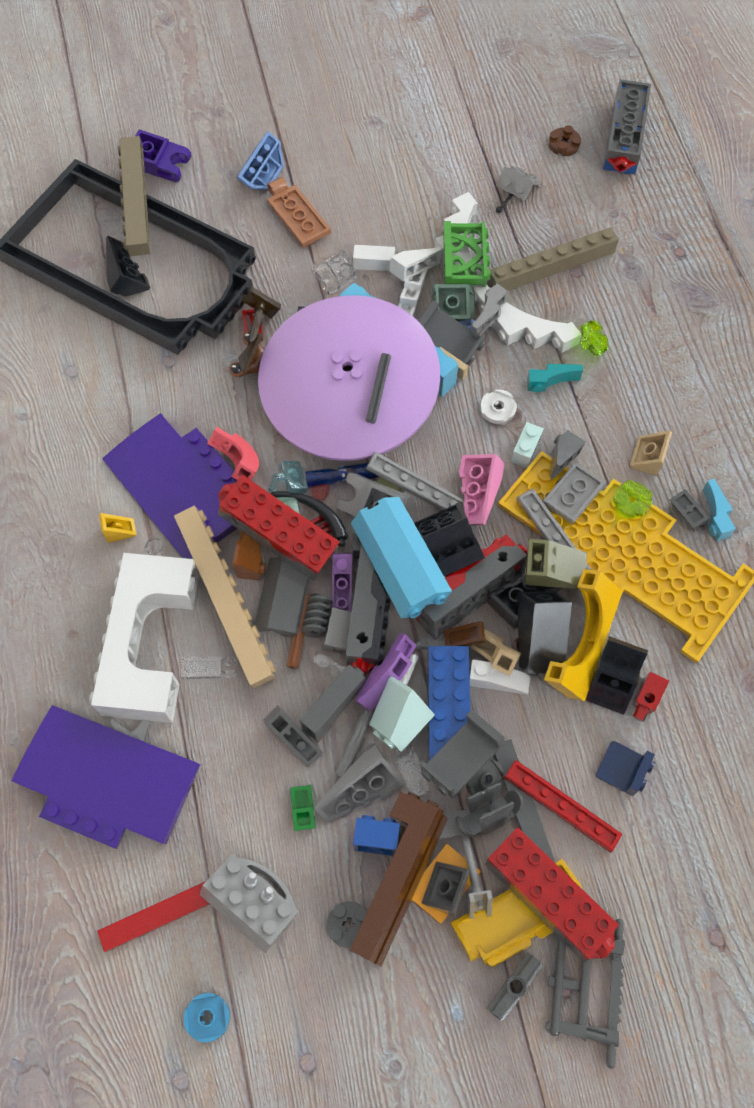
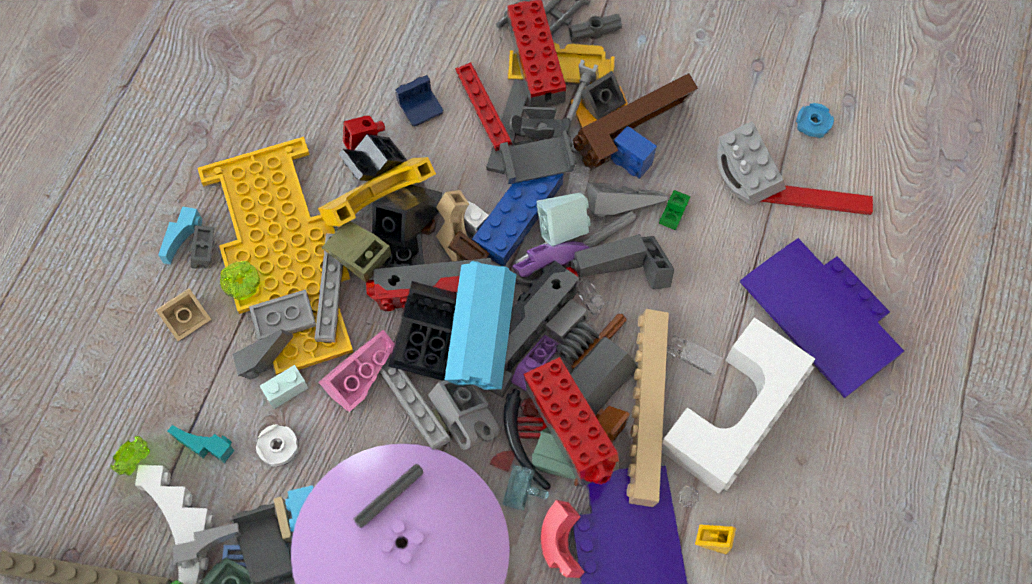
camera: 150 degrees left, 0 degrees up
clear blue piece [305,462,380,488] -> none
dark grey plate [327,901,367,948] -> none

